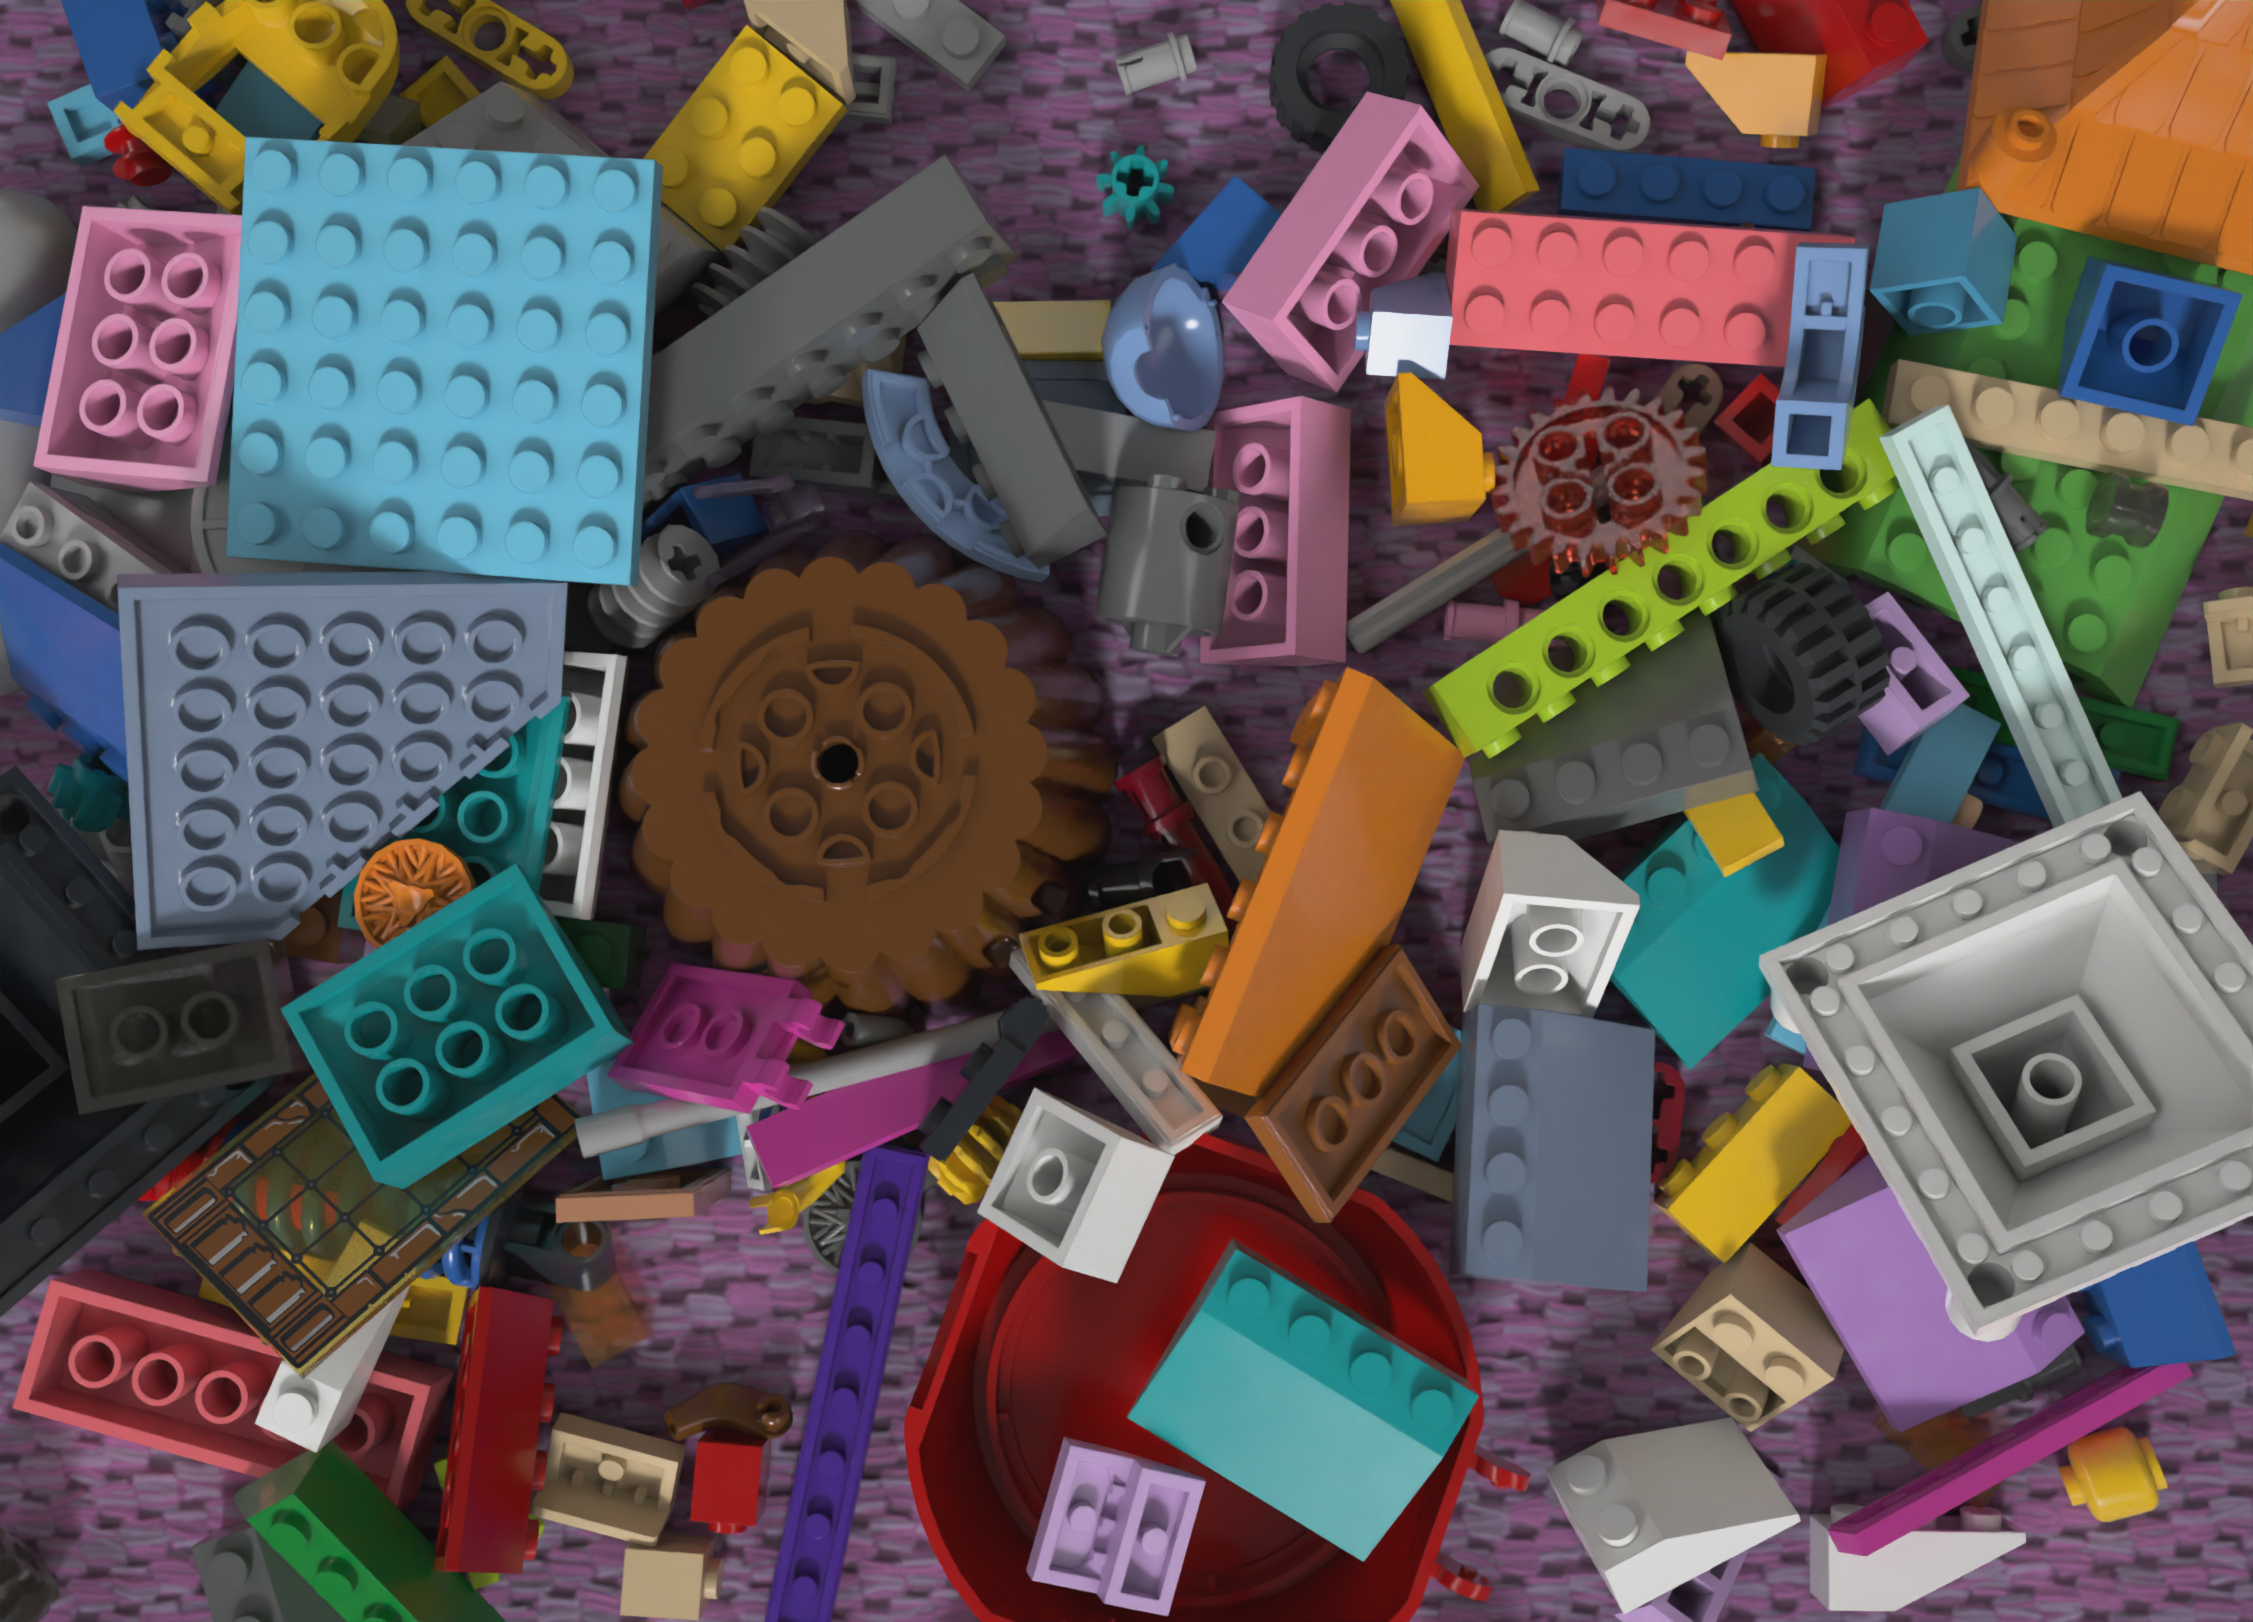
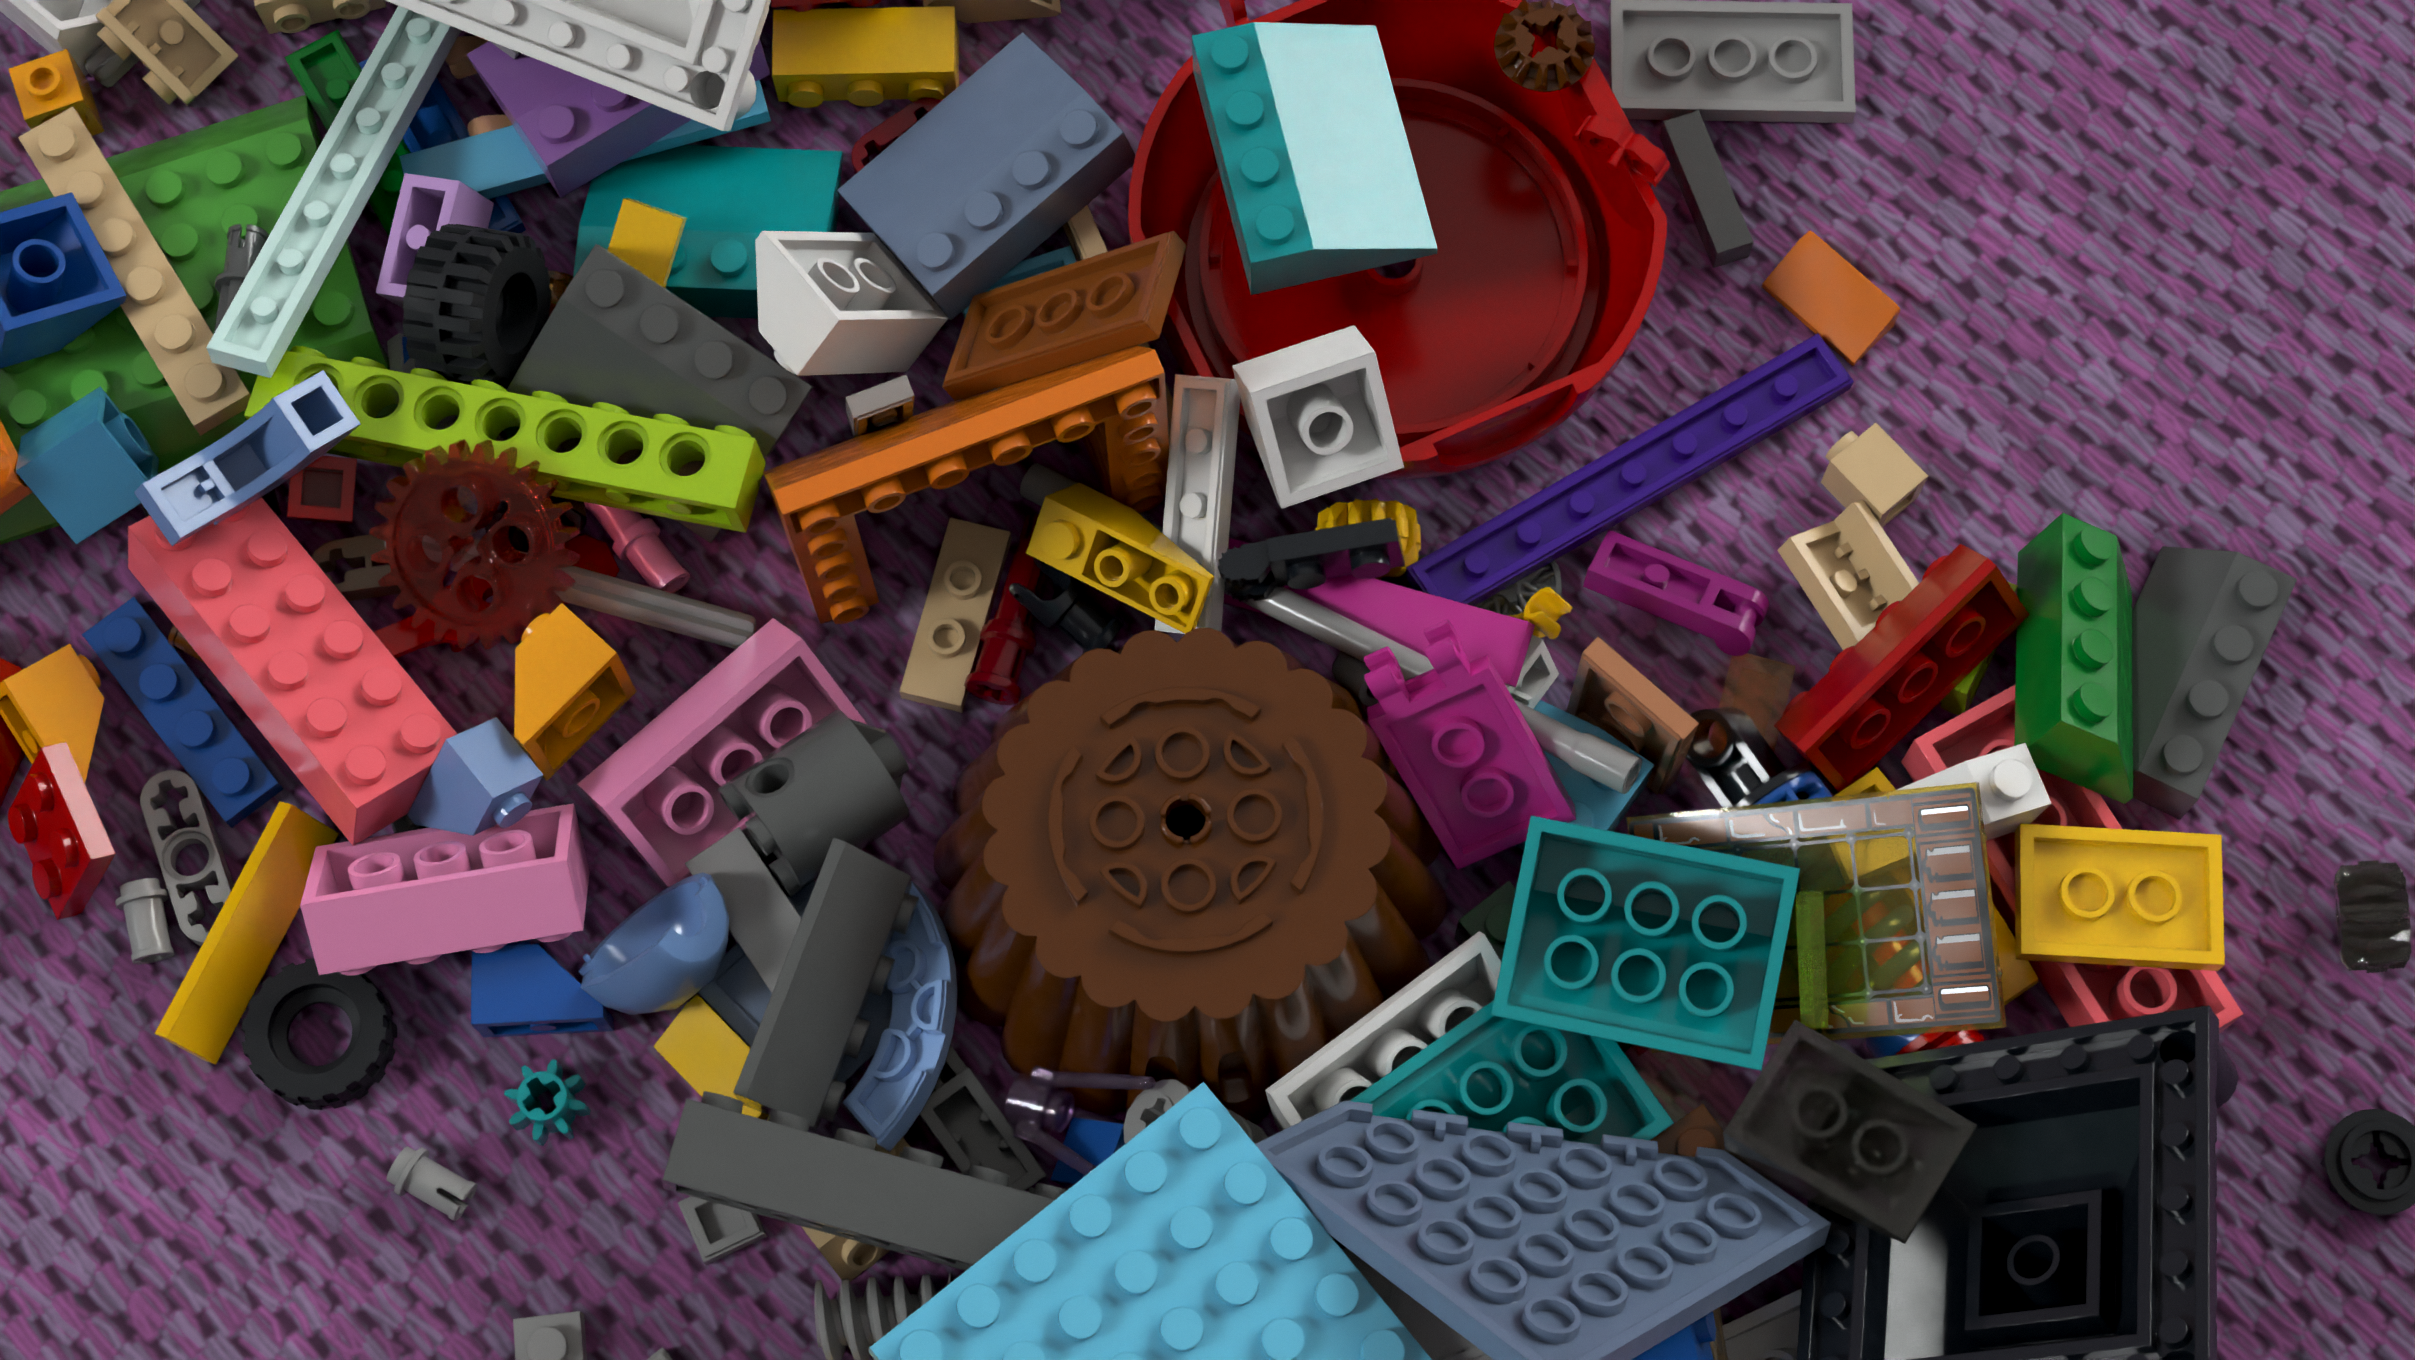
camera: 135 degrees left, 15 degrees down
orange wheel [354,838,476,949] -> none
reddish brown arm [664,1382,793,1442] -> none
red brick [690,1429,772,1534] -> none
lavender slope [1026,1437,1206,1616] -> none
clear smoke wheel [2085,471,2169,549] -> none
none -> light grey tile [845,374,915,438]
none -> magenta plate [1583,529,1770,656]
none -> clear neon green tile [1796,888,1828,1029]
none -> yellow plate [2015,823,2225,971]

